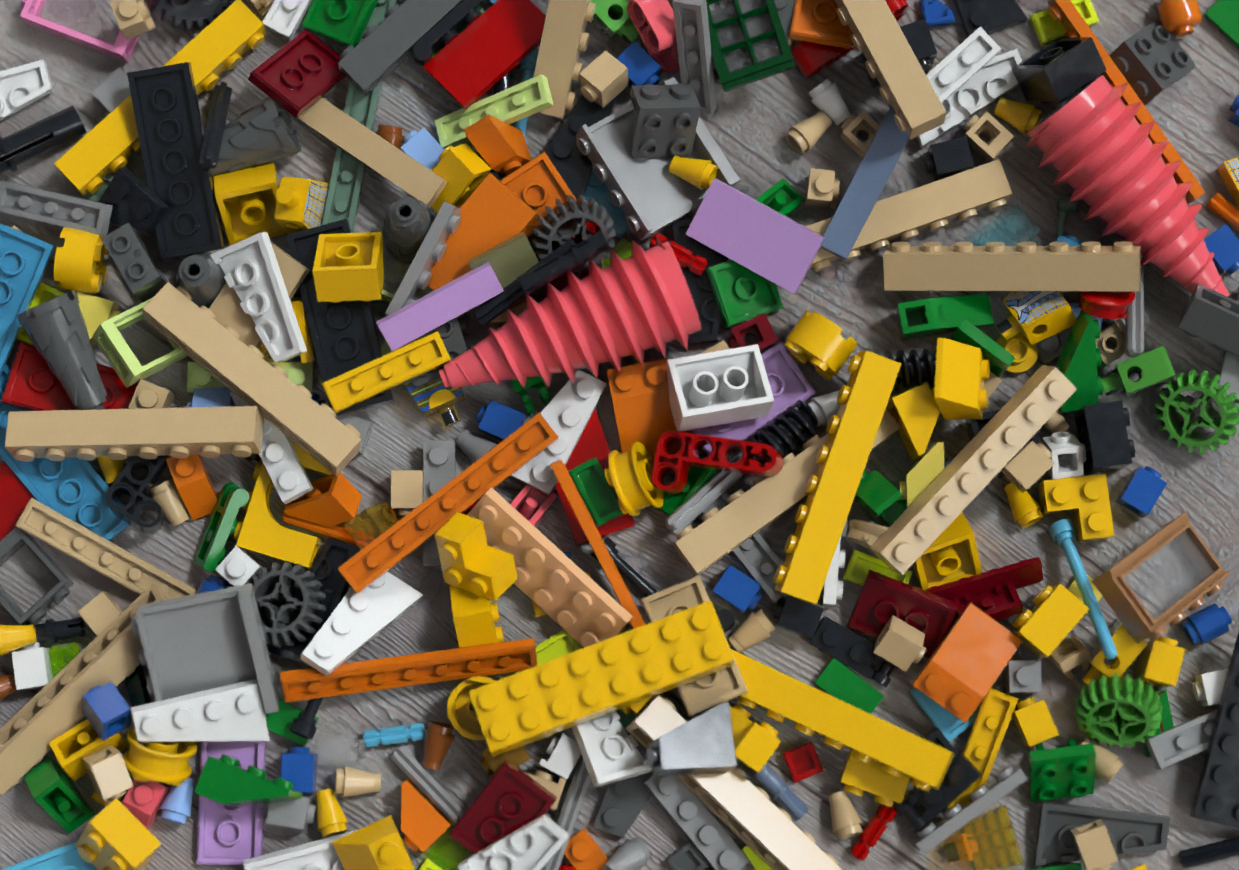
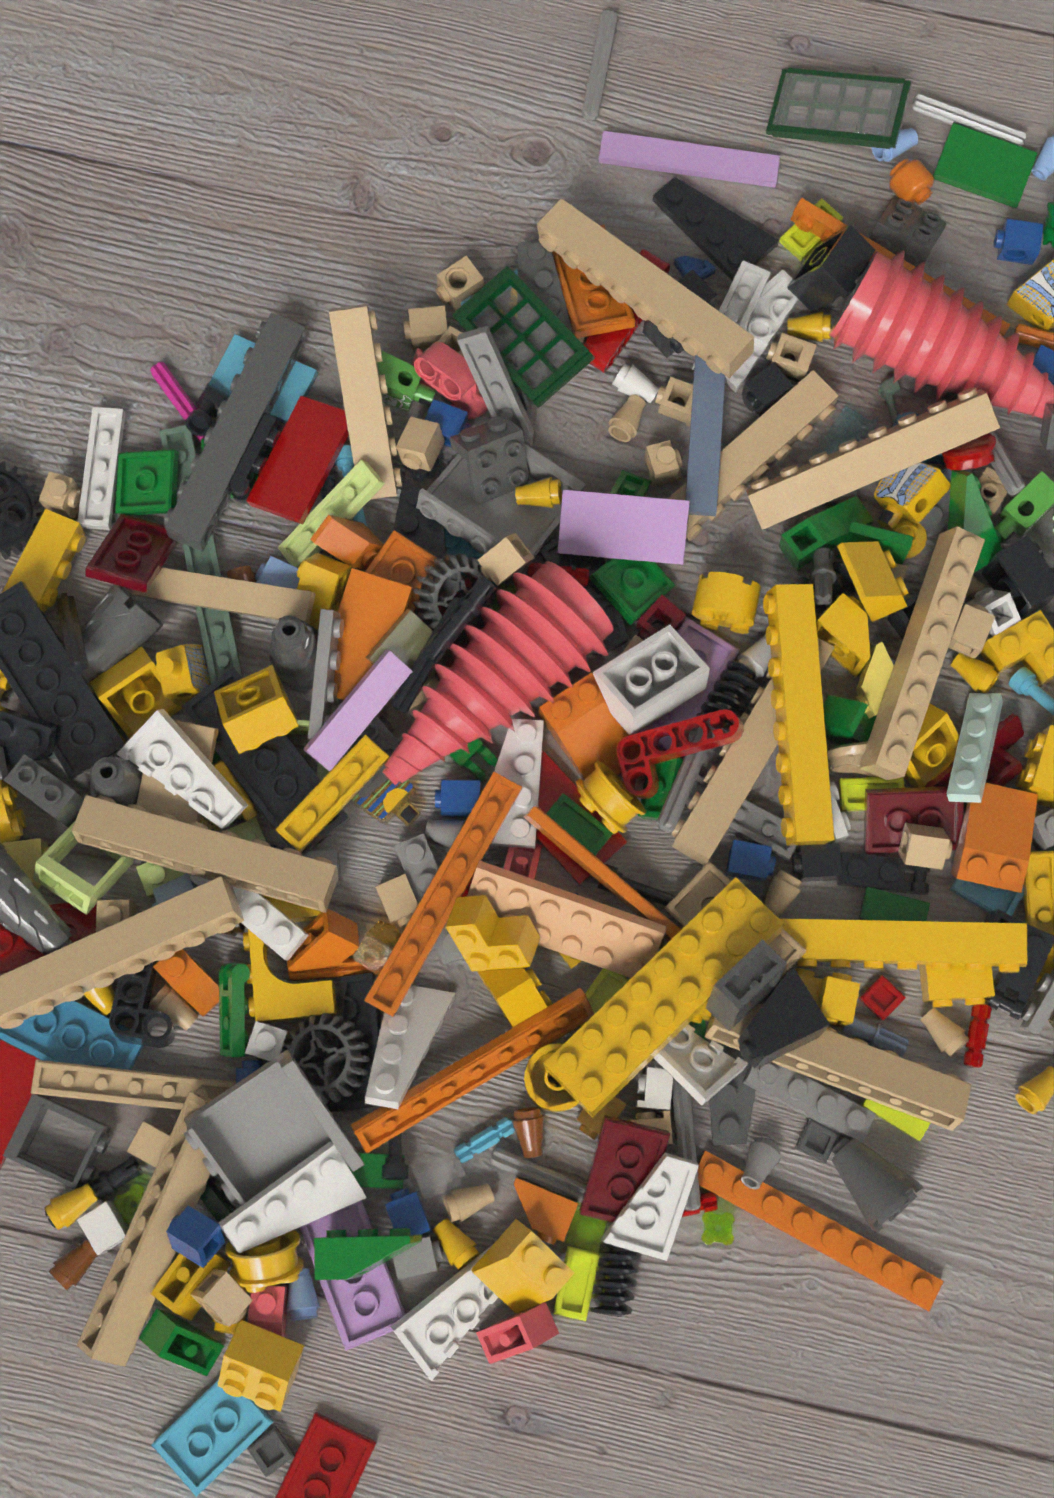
camera: 25 degrees left, 5 degrees down
none -> tan brick [478,533,535,586]
none -> dark grey window [706,939,787,1032]
none -> dark grey axle [811,548,837,605]
none -> light aqua plate [946,693,1003,803]

